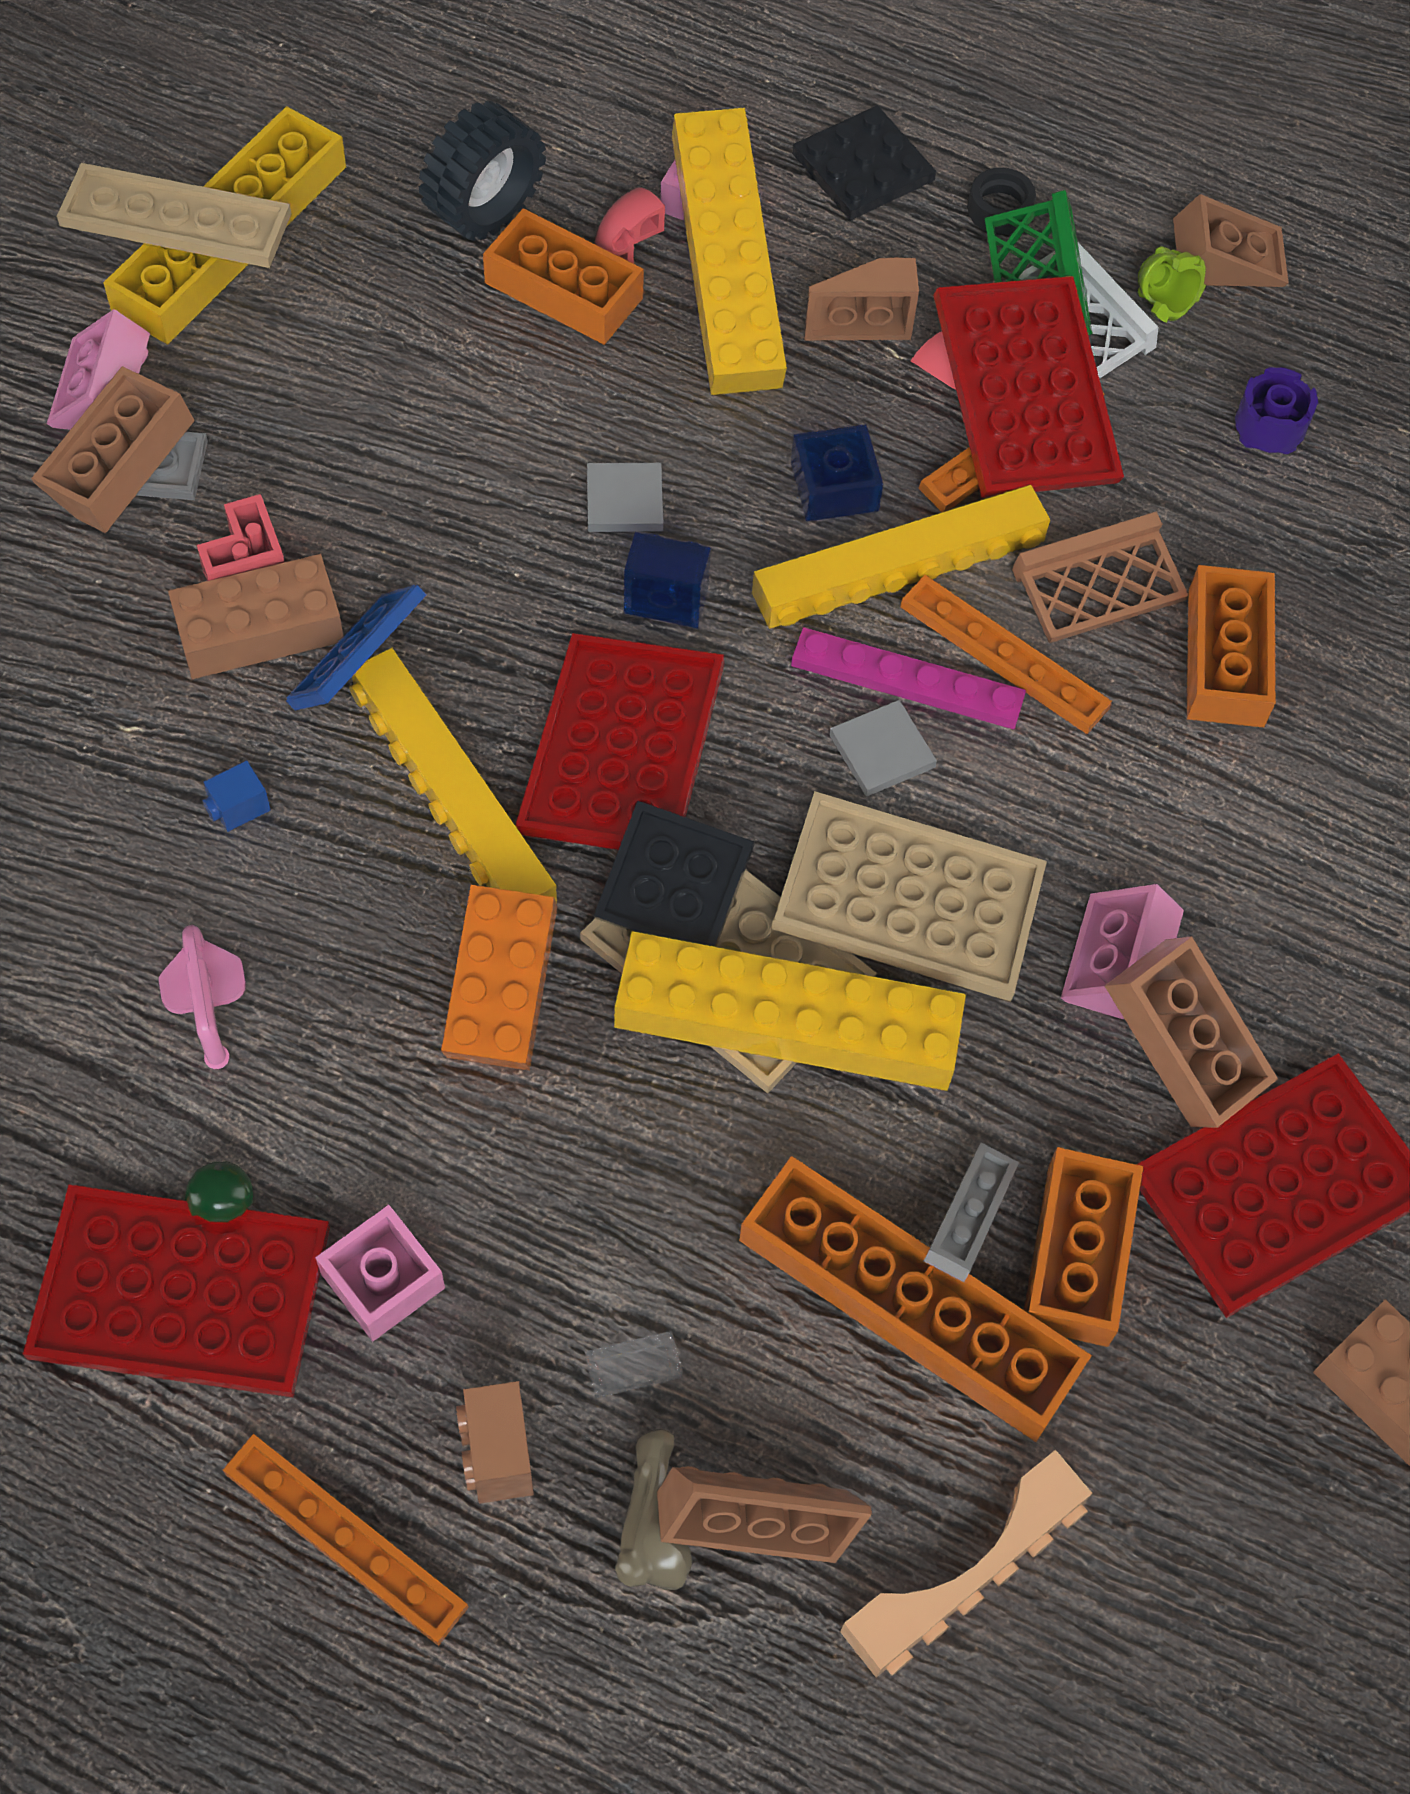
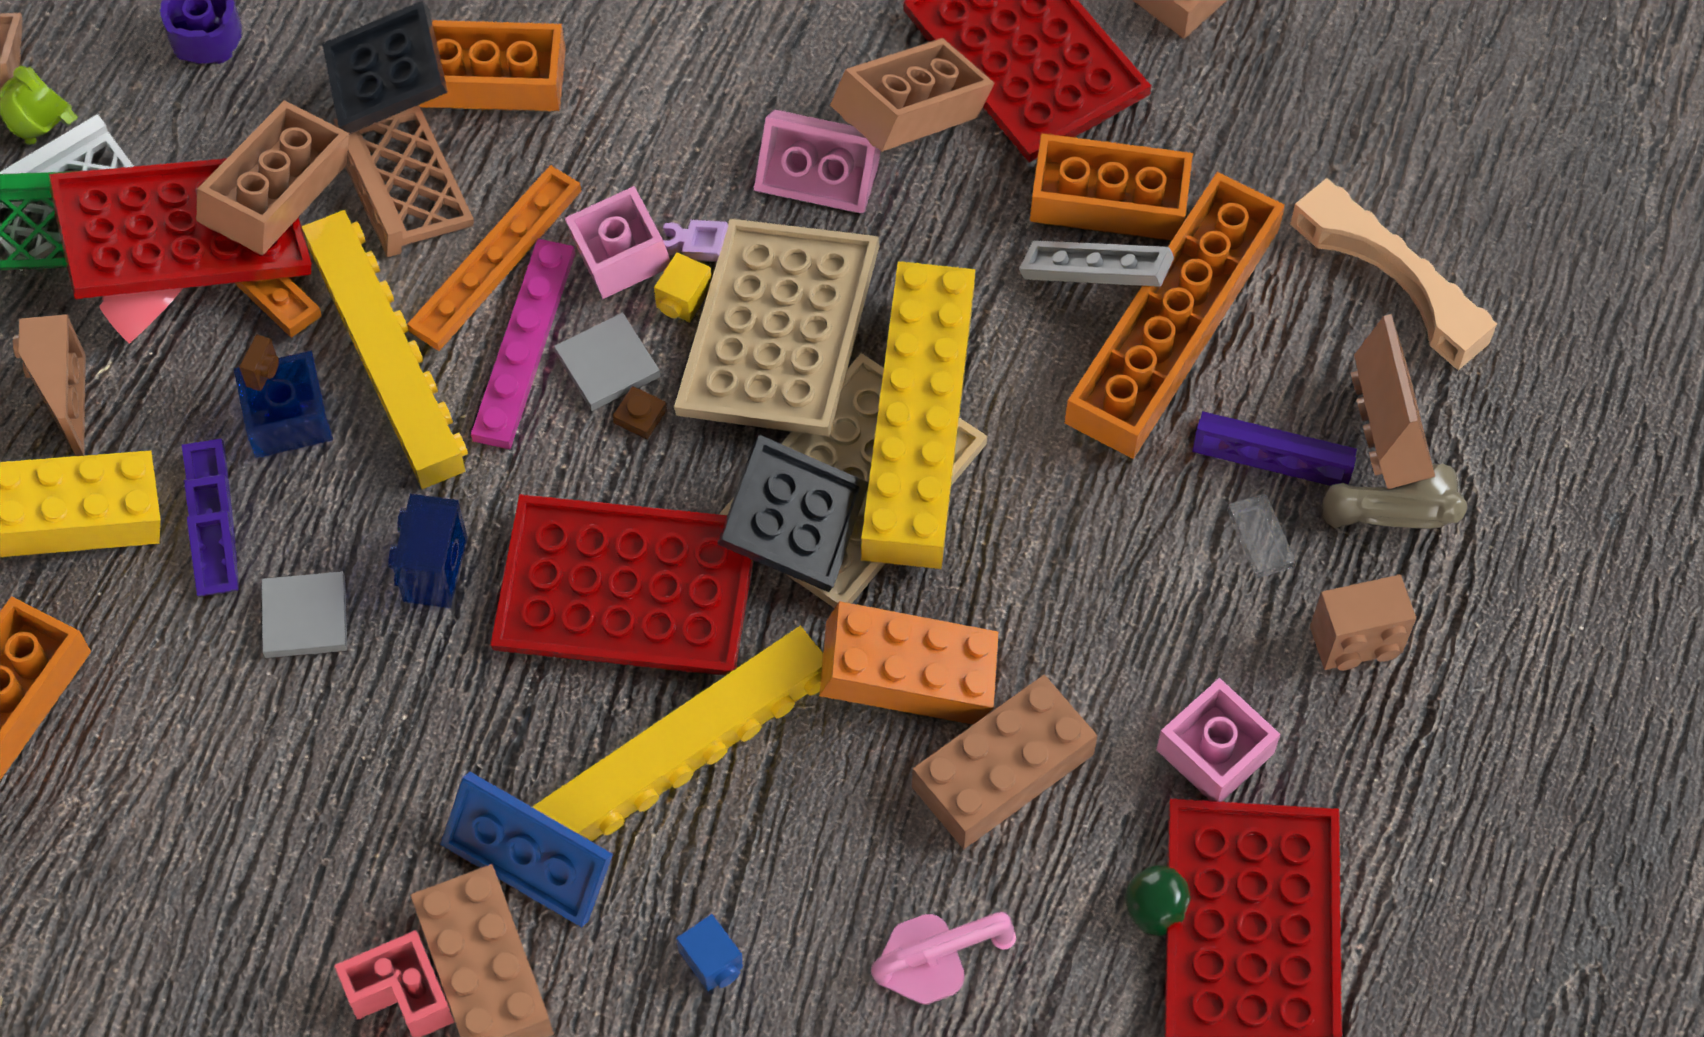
camera: 90 degrees left, 0 degrees up
orange plate [223,1434,469,1646] -> none
none -> dark purple slope [182,439,239,597]
none -> nougat brick [196,100,349,255]
none -> reddish brown plate [239,334,279,391]
none -> black plate [322,0,448,134]
none -> bright pink brick [565,186,671,299]
none -> reddish brown plate [613,386,667,440]
none -> yellow brick [654,252,712,323]
none -> lavender plate [663,220,728,262]
none -> nougat brick [912,674,1098,850]
none -> dark purple fence [1192,411,1357,486]

